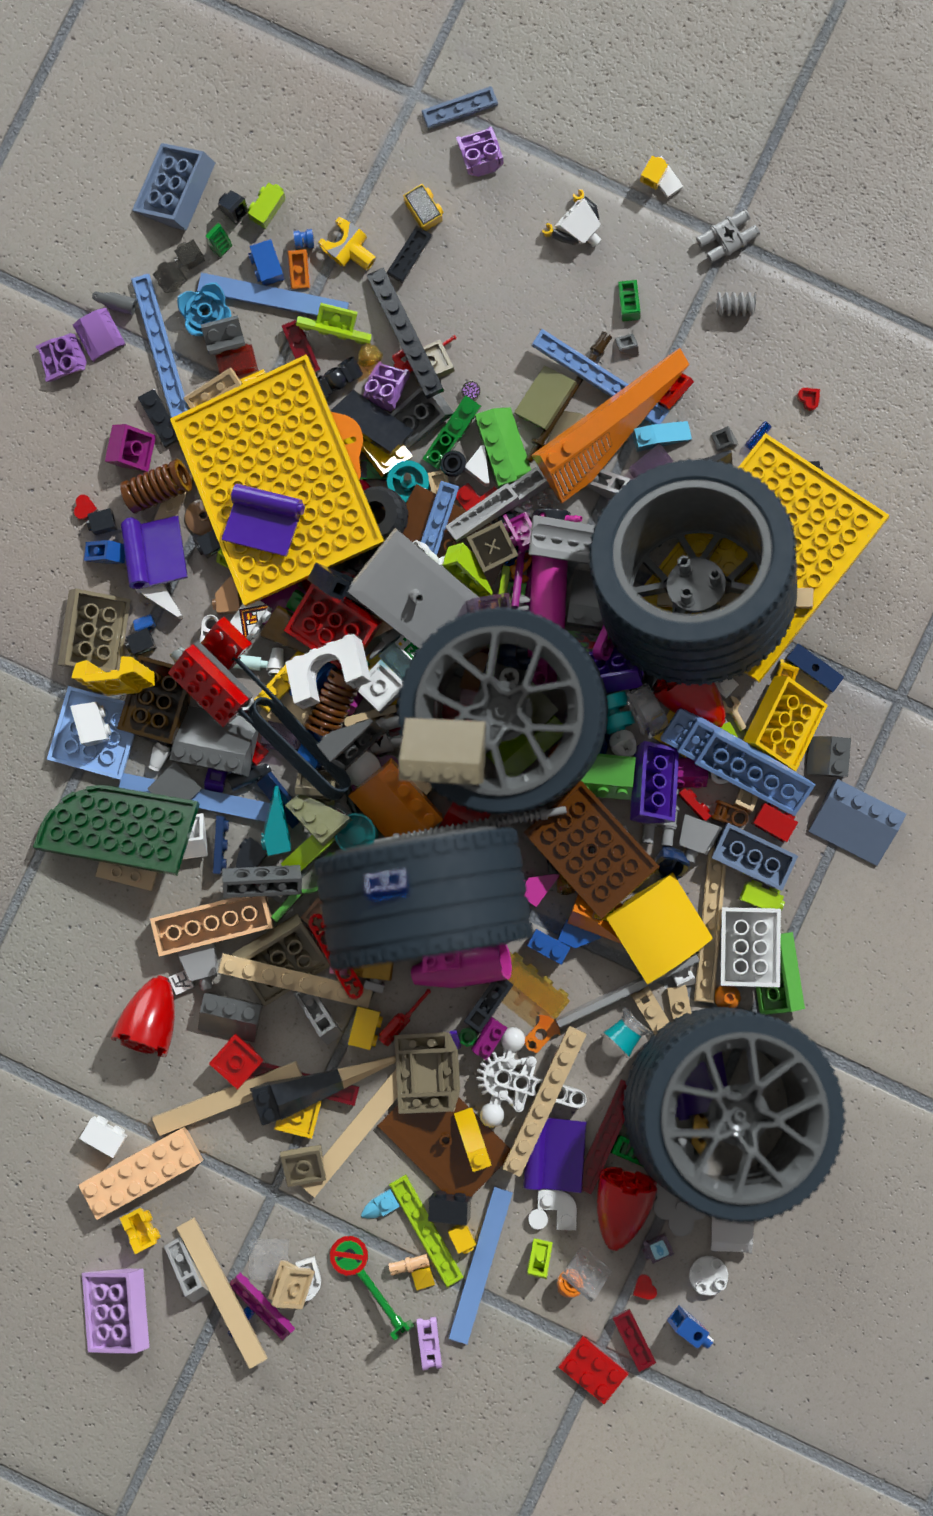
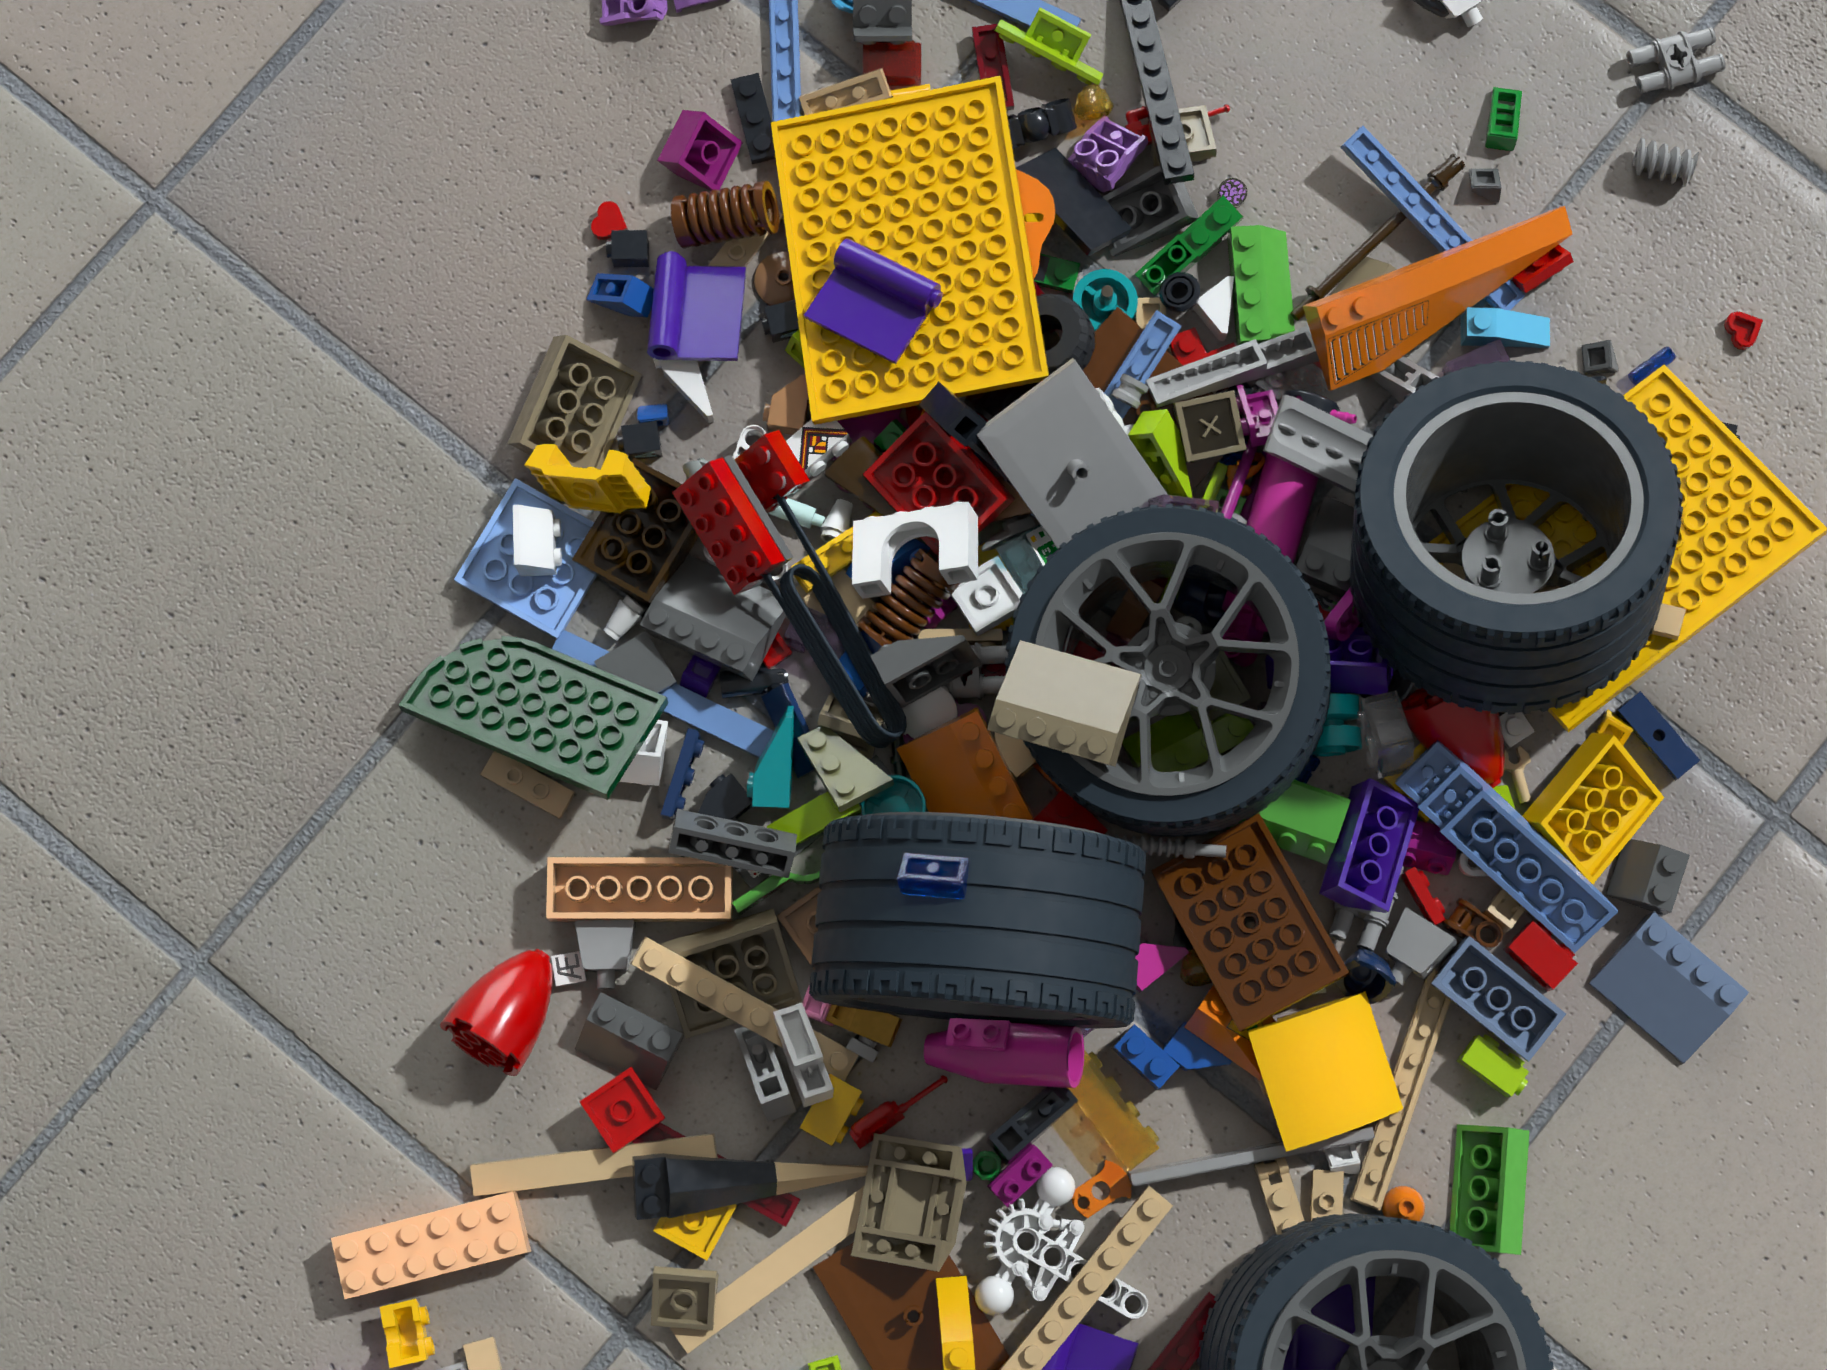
camera: 15 degrees right, 5 degrees down
white brick [79,1116,128,1158] -> none
red beam [308,914,364,1000] -> none
yellow plate [361,441,413,477] -> none
olive tile [514,365,577,430] -> none
teal hat [603,1006,653,1057] -> none
white piece [609,730,636,757] -> none
white slope [721,907,781,987] -> none
none -> white slope [773,1003,834,1107]
none -> light grey wheel [1111,374,1149,409]

